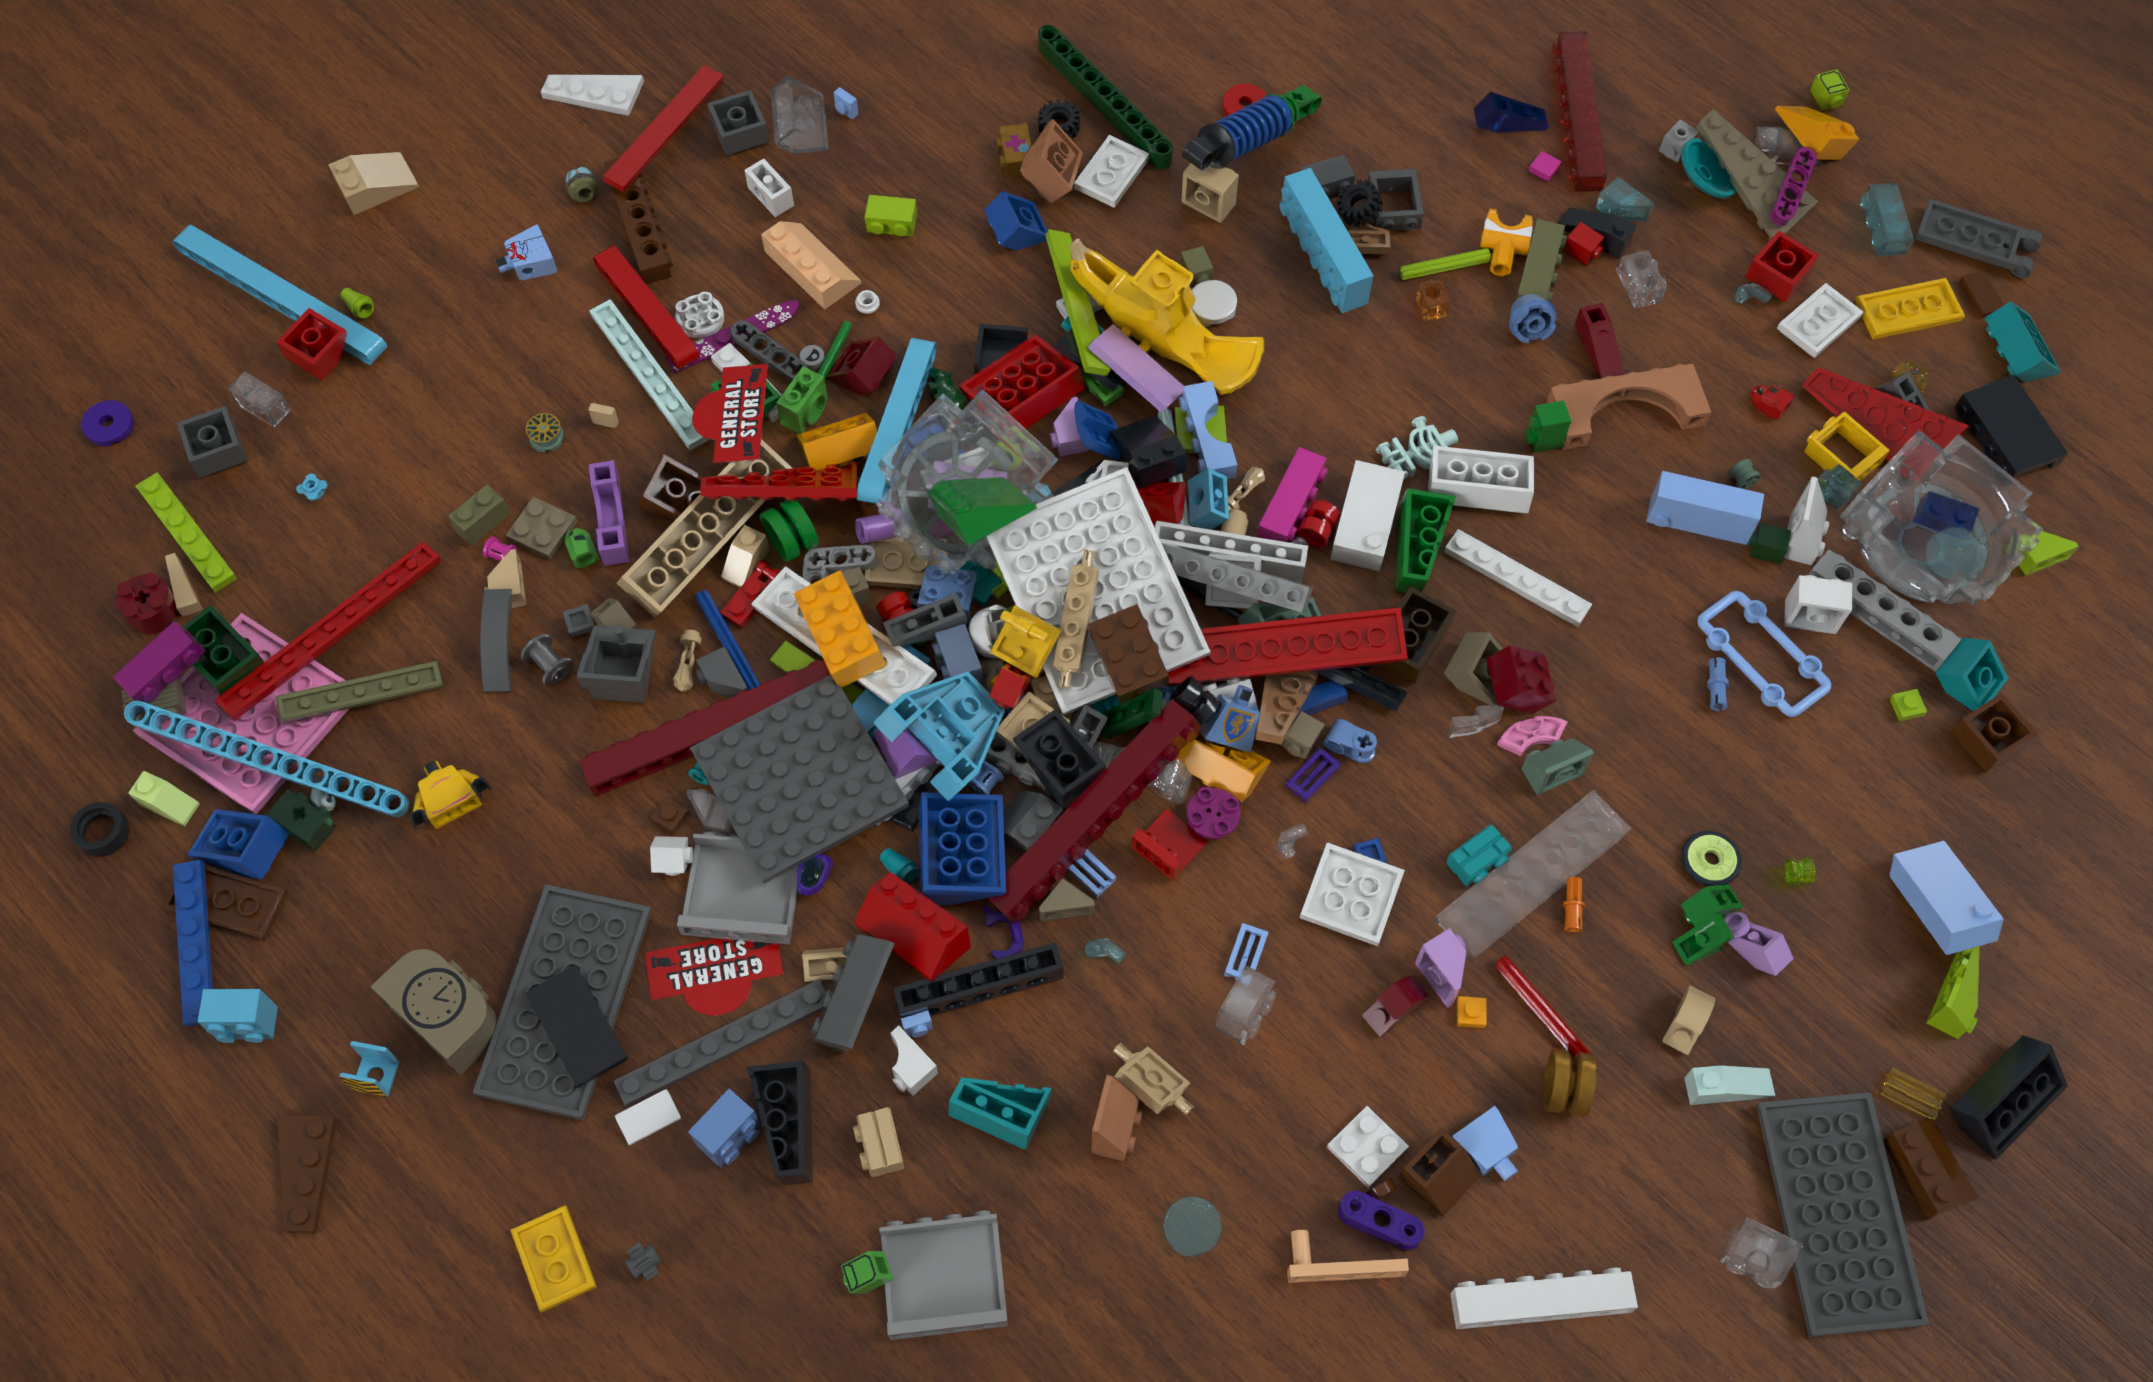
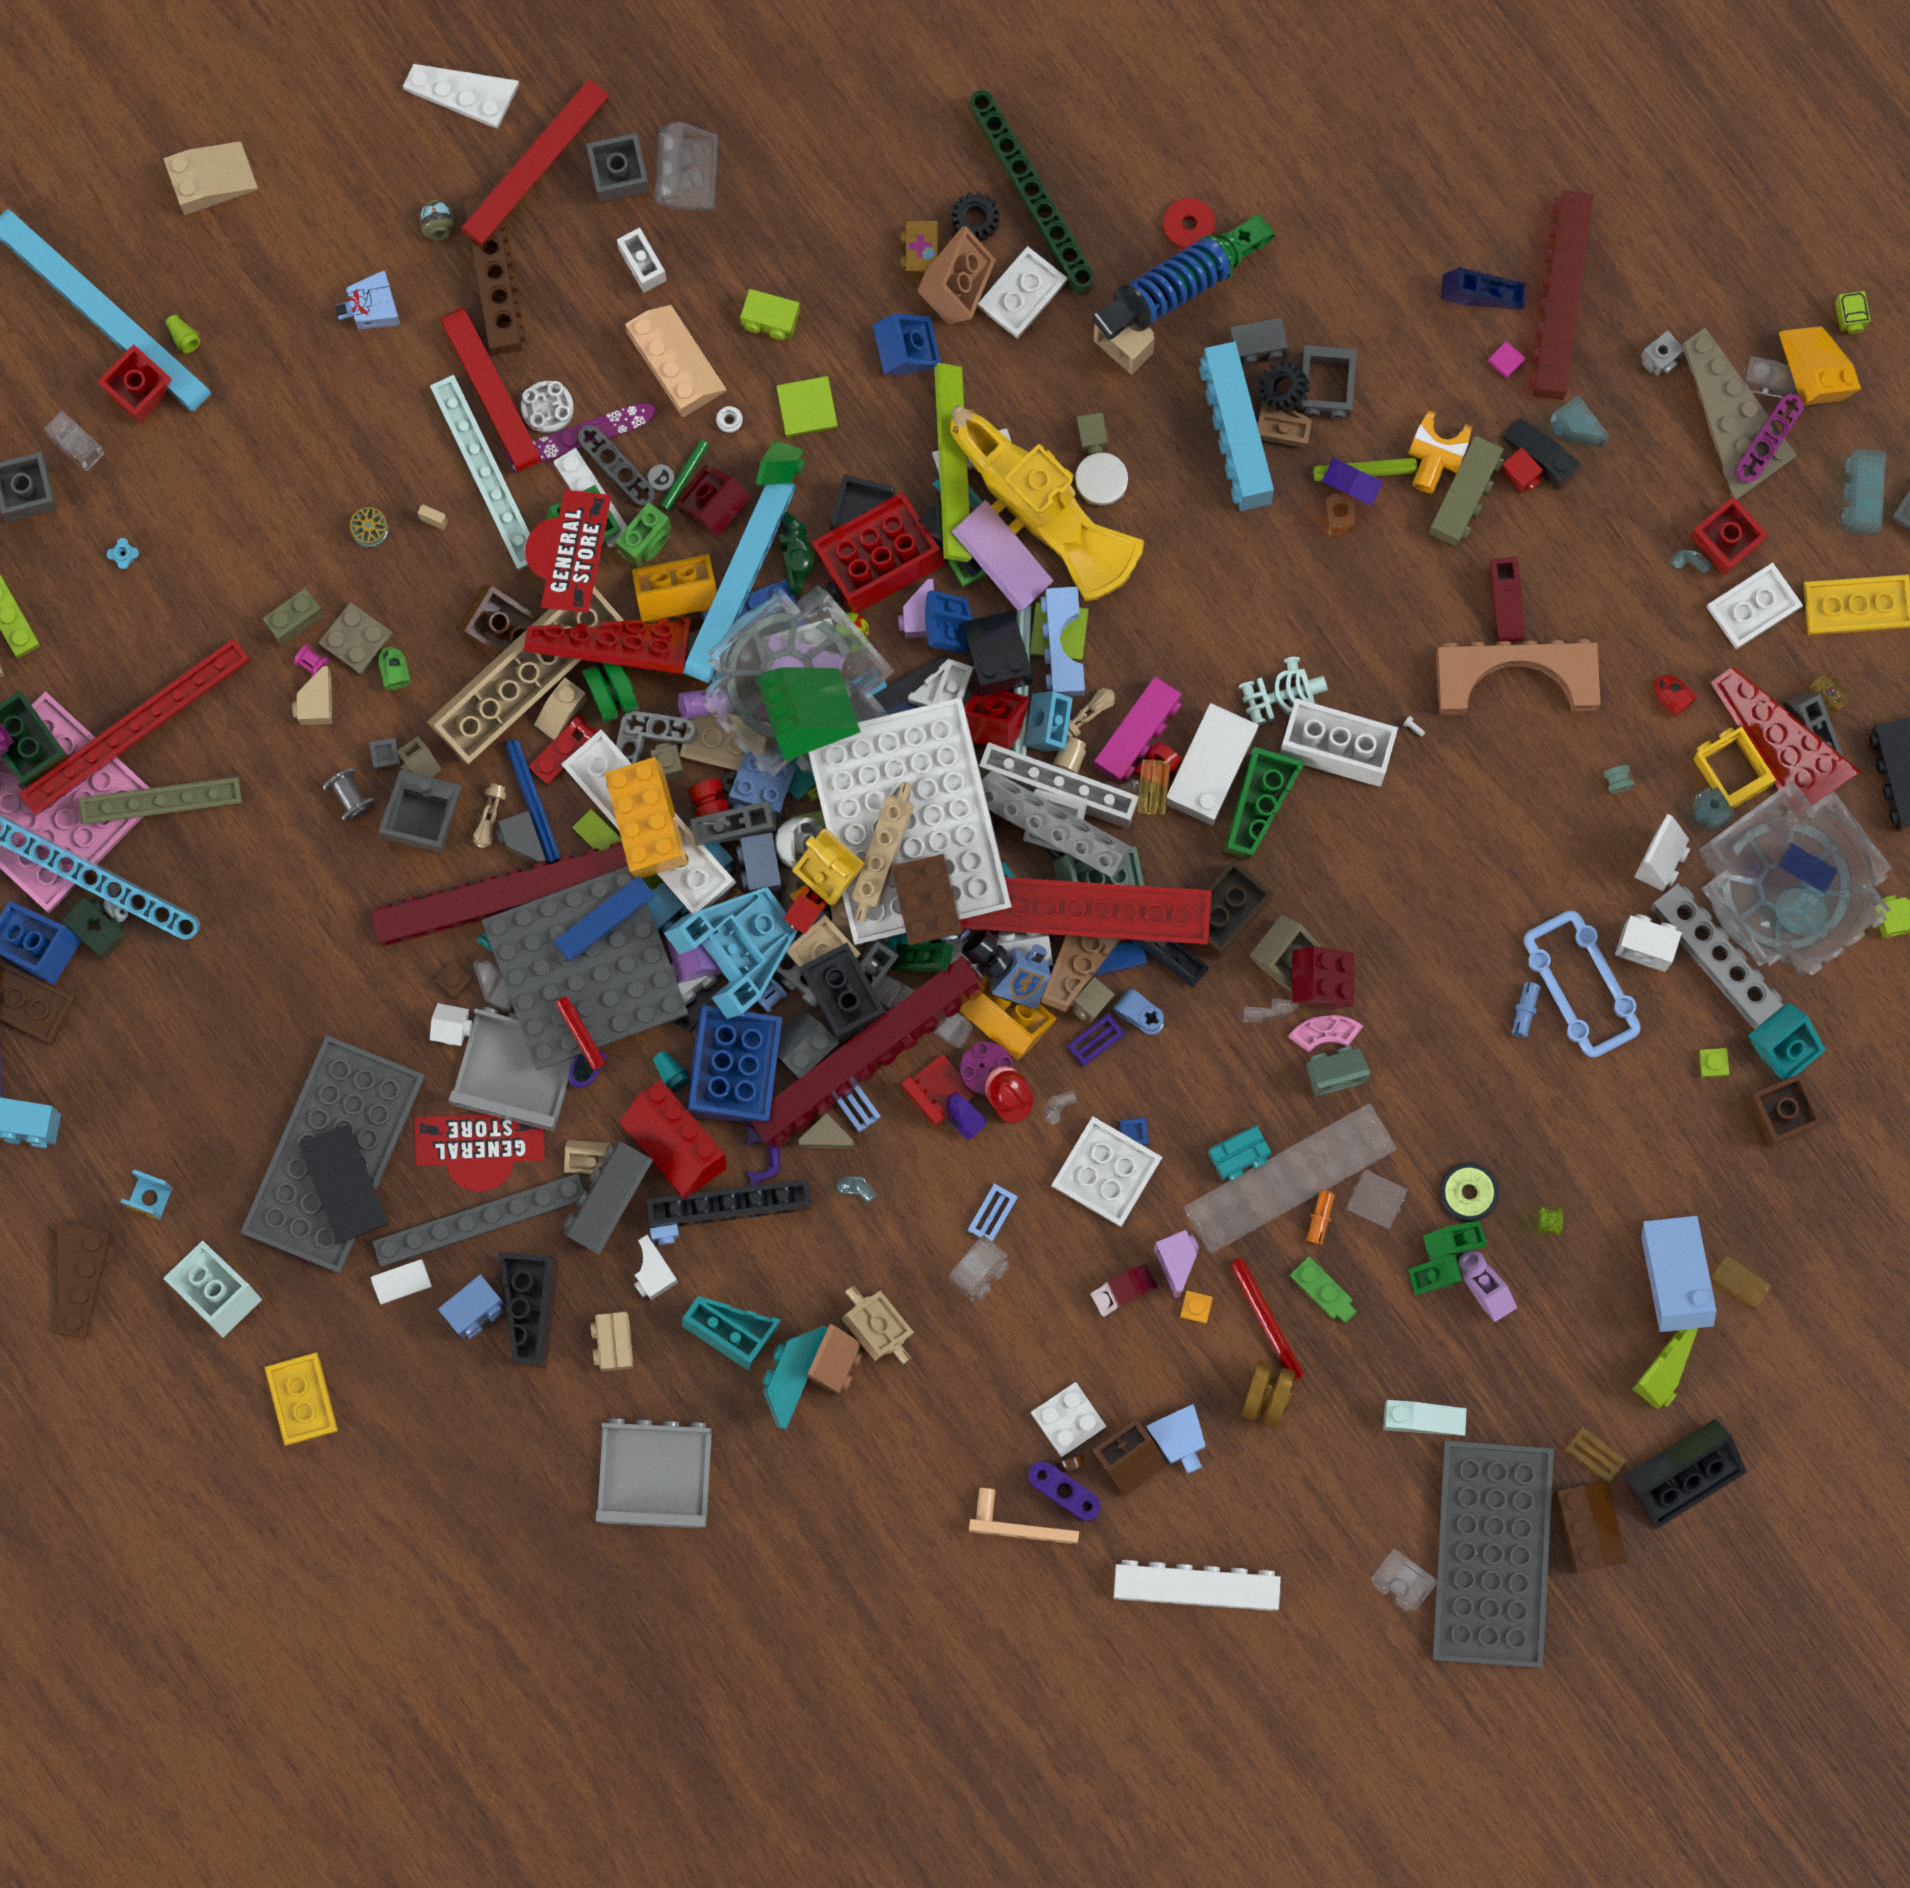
camera: 10 degrees right, 15 degrees up
dark tan brick [370,949,498,1076] -> none
yellow torso [409,761,492,830] -> none
dark grey slope [480,589,512,693] -> none
medium lavender arch [589,460,630,566] -> none
dark grey gear [625,1242,662,1281] -> none
light blue plate [833,87,858,119] -> none
bright green brick [841,1251,894,1294] -> none
clear light blue tile [1163,1196,1222,1257] -> none
white plate [1444,529,1592,627] -> none
medium blue cone [1509,294,1557,343] -> none
green brick [1525,400,1571,453] -> none
clear brick [1617,250,1667,308] -> none
light blue brick [1646,471,1764,545] -> none
tan brick [1662,985,1715,1055] -> none
teal dish [1681,138,1736,198] -> none
dark green brick [1748,523,1791,564] -> none
none -> light aqua slope [163,1240,262,1338]
none -> blue slope [554,876,656,963]
none -> red axle [556,996,605,1070]
none -> green slope [756,440,805,485]
none -> teal wedge [762,1326,828,1429]
none -> lime tile [776,376,838,438]
none -> dark purple rock [946,1092,986,1140]
none -> red piece [984,1066,1033,1124]
none -> clear yellow tile [1137,759,1170,815]
none -> bright green hinge [1290,1256,1357,1324]
none -> dark purple slope [1322,458,1383,505]
none -> clear piece [1346,1170,1408,1230]
none -> white piece [1402,716,1425,737]
none -> clear yellow tile [1710,1255,1771,1309]

